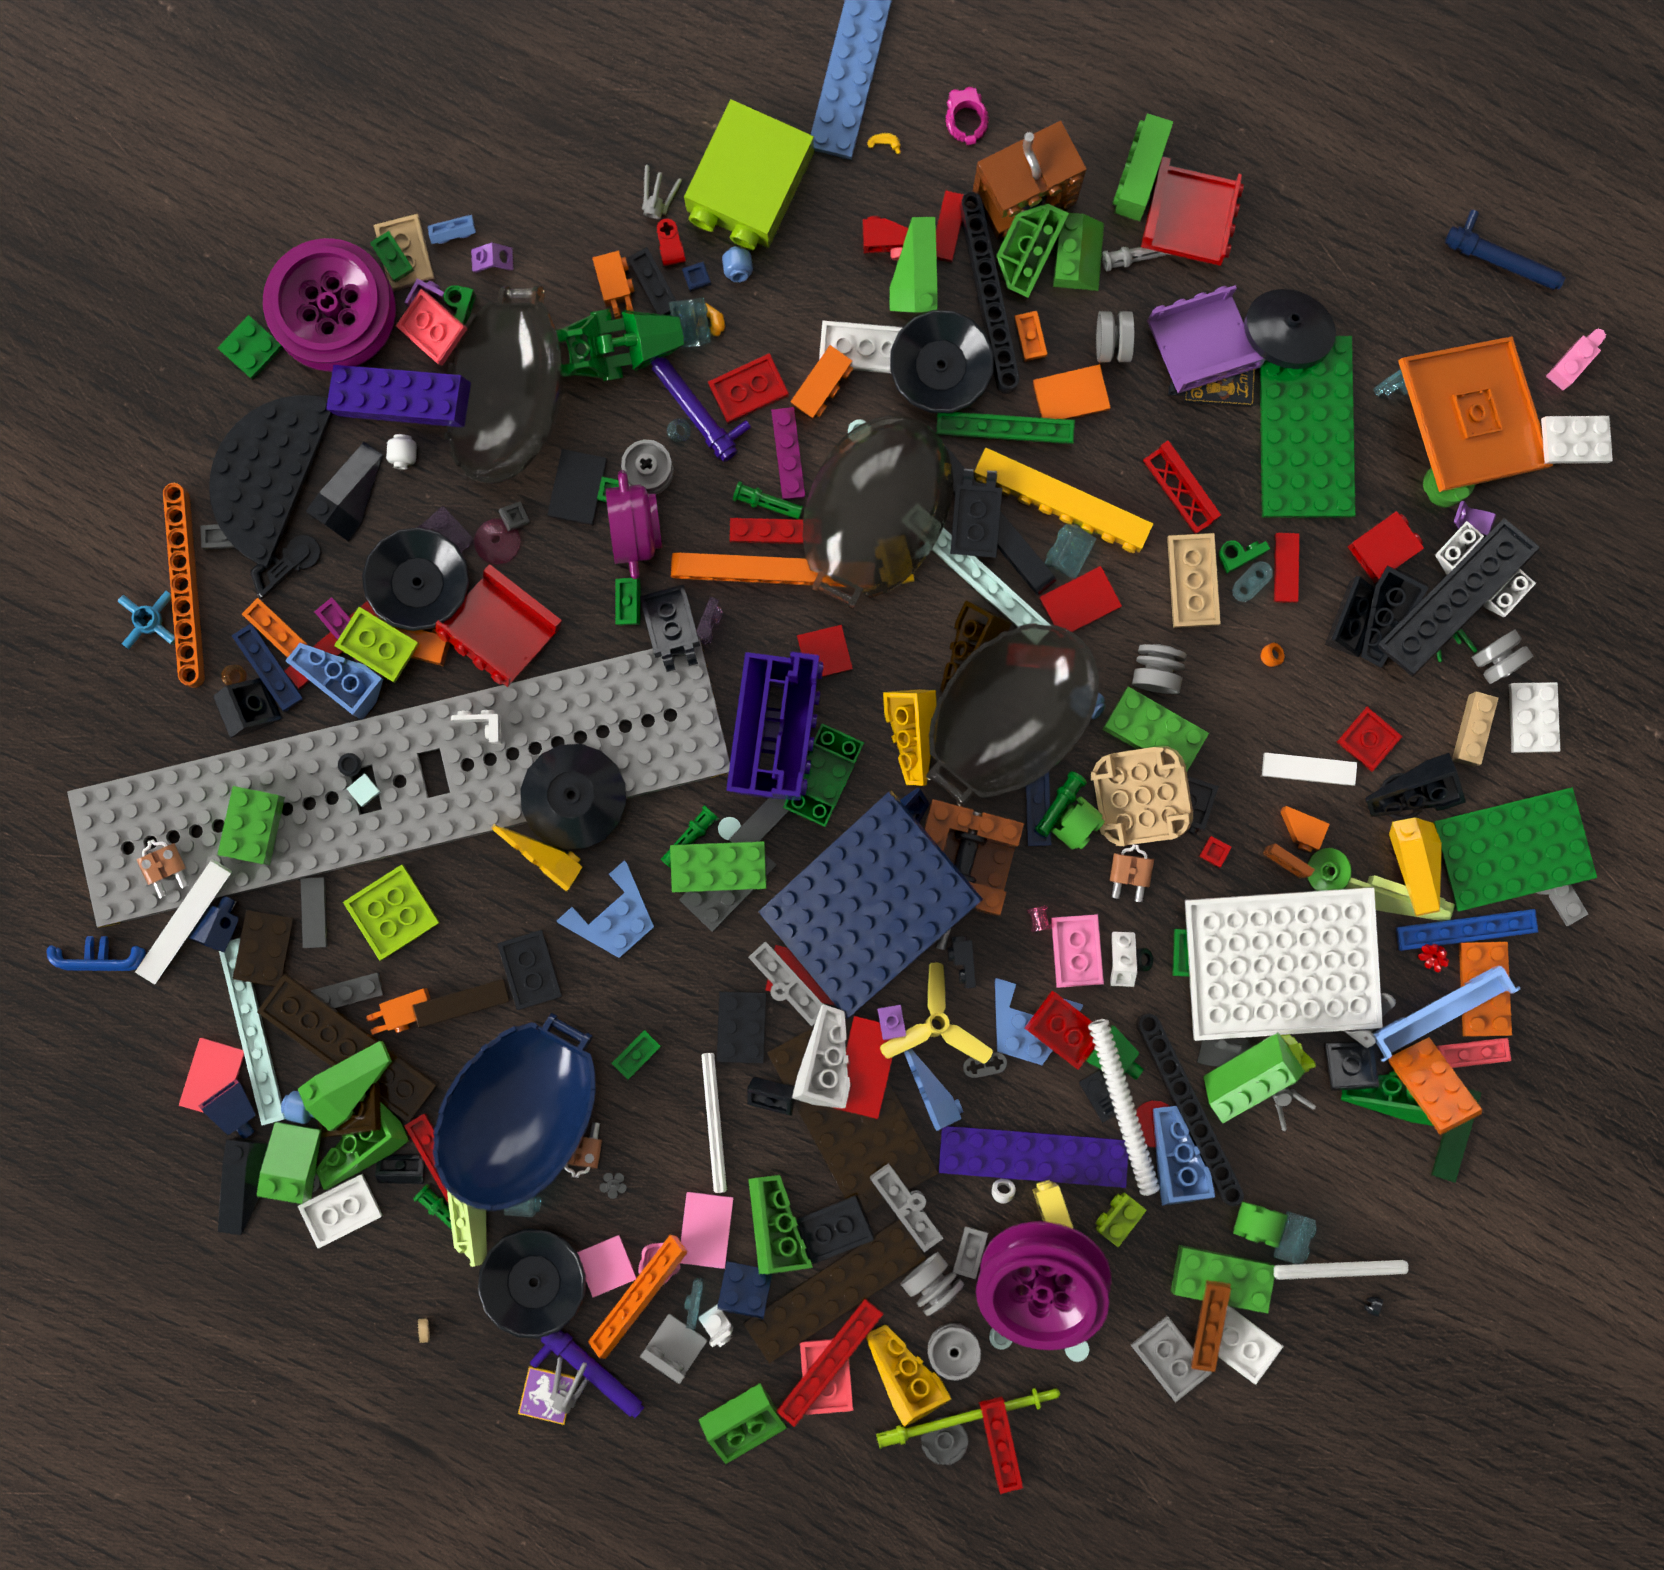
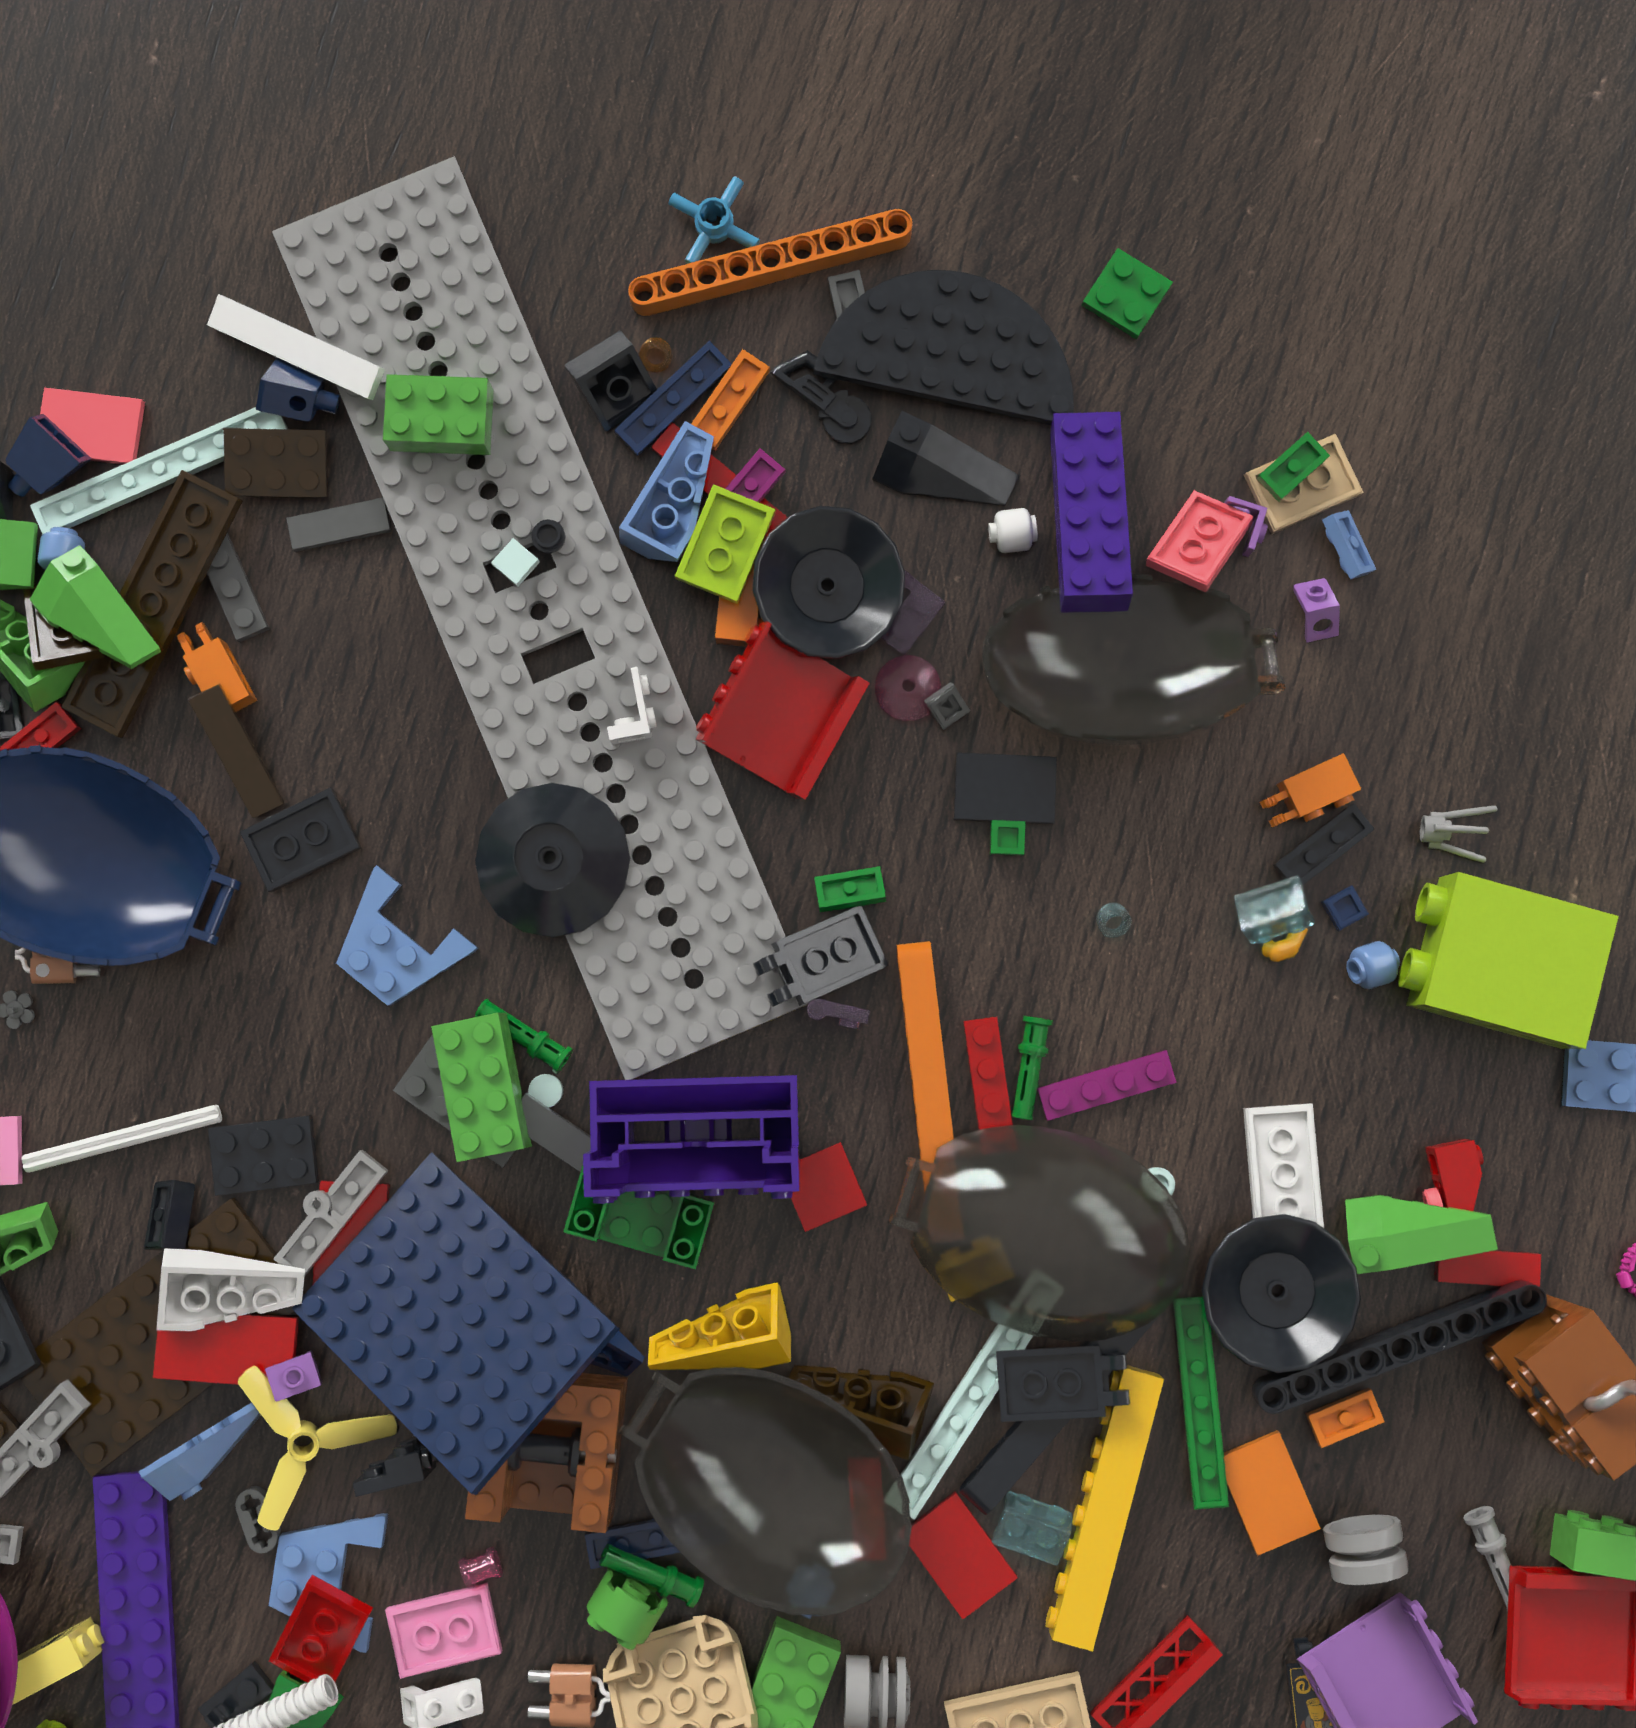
camera: 80 degrees right, 0 degrees up
blue piece [47,936,146,971] -> none
nougat piece [136,839,188,898] -> none
magenta wheel [263,238,396,371] -> none
lime plate [343,864,440,961] -> none
green plate [444,285,476,338] -> none
yellow wedge [491,824,582,892] -> none
green piece [548,309,684,381] -> none
magenta piece [605,470,662,579] -> none
green plate [611,1030,661,1080] -> none
light grey wheel [621,439,674,494] -> none
dark purple cylinder [651,357,751,462] -> none
red piece [657,219,686,266] -> none
red tile [708,353,789,424] -> none
orange brick [791,345,854,419] -> none
yellow piece [868,133,901,154] -> none
white piece [992,1179,1016,1204] -> none
bright green wedge [996,203,1069,297] -> none
bright green slope [1053,213,1104,291] -> none

